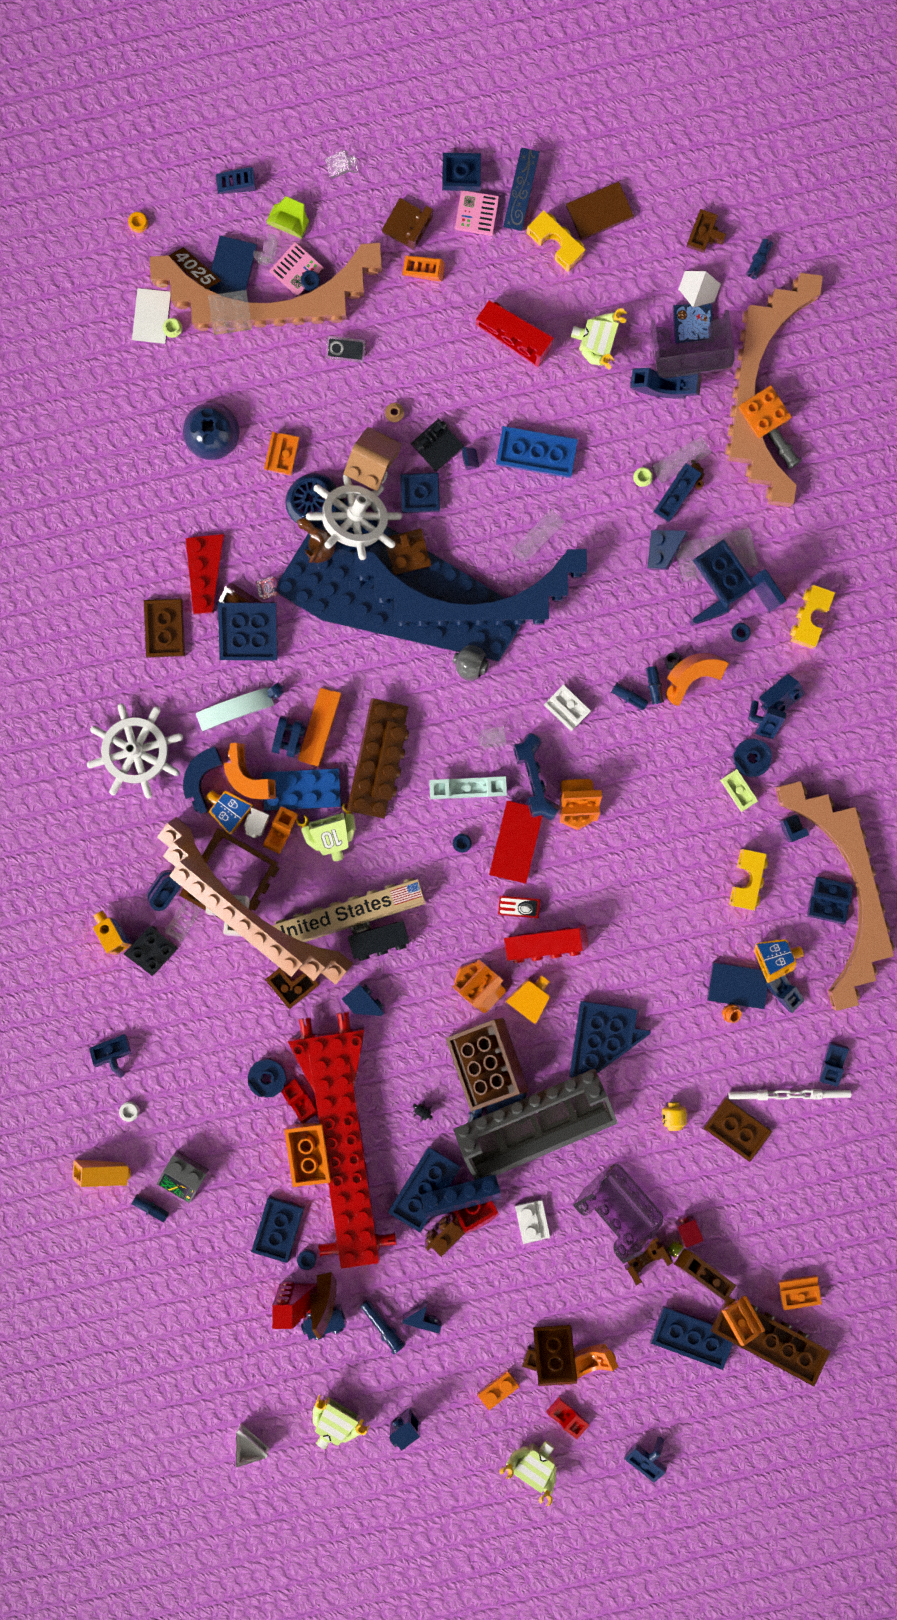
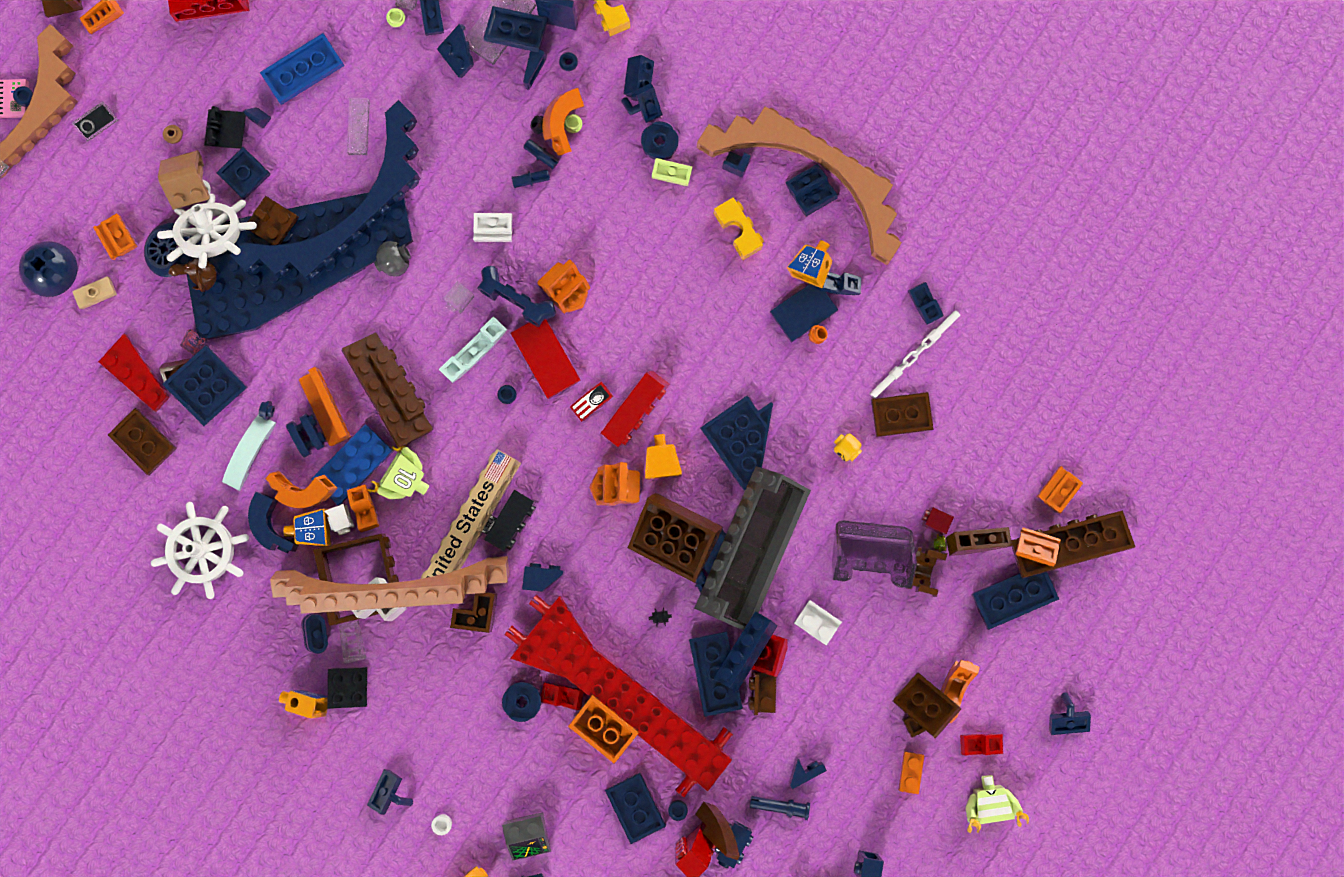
camera: 50 degrees left, 5 degrees down
none -> tan plate [72,276,117,310]
none -> yellowish green plate [564,114,582,133]

